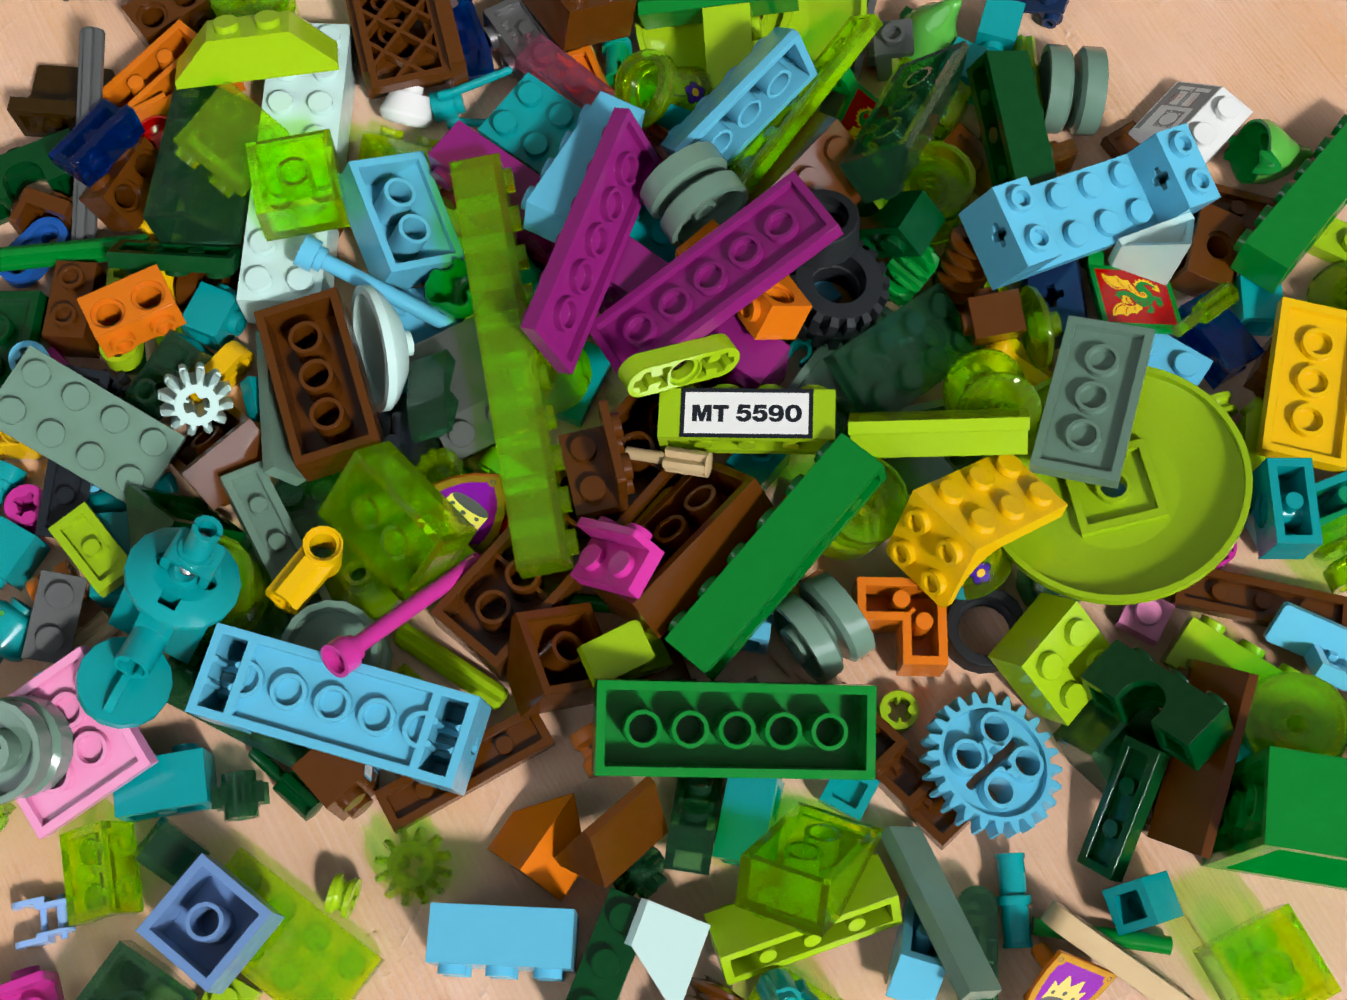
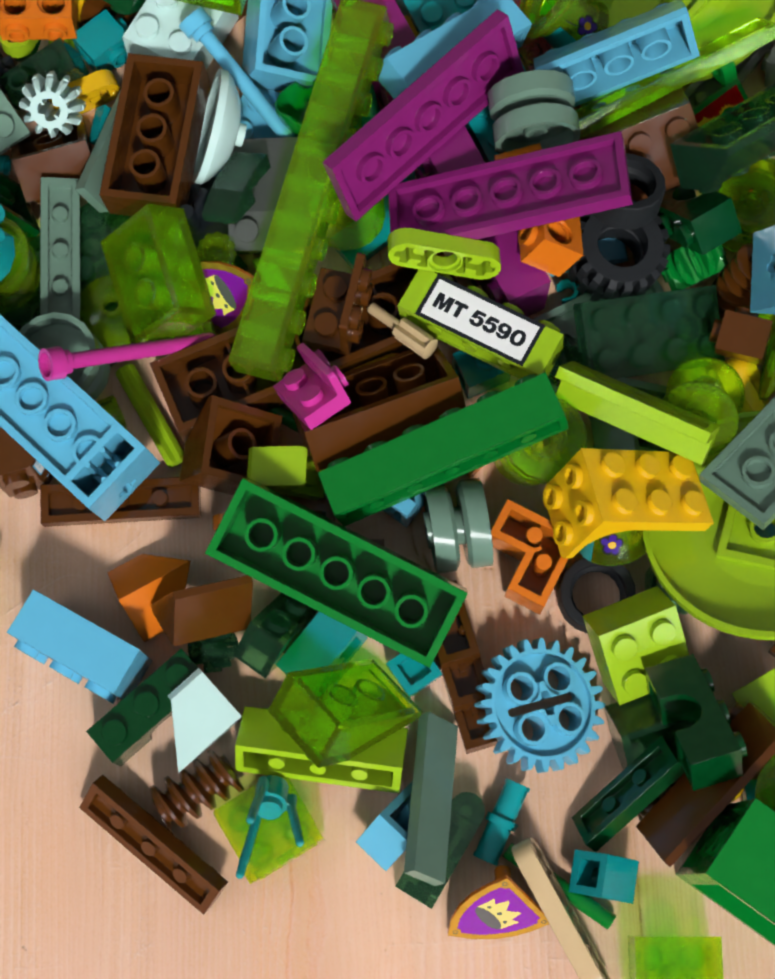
camera: 30 degrees right, 5 degrees up
yellow piece [265,526,343,615] -> none
clear neon green gear [374,827,453,907] -> none
lime bush [877,690,919,733] -> none
bright pink plate [1114,598,1175,646] -> none

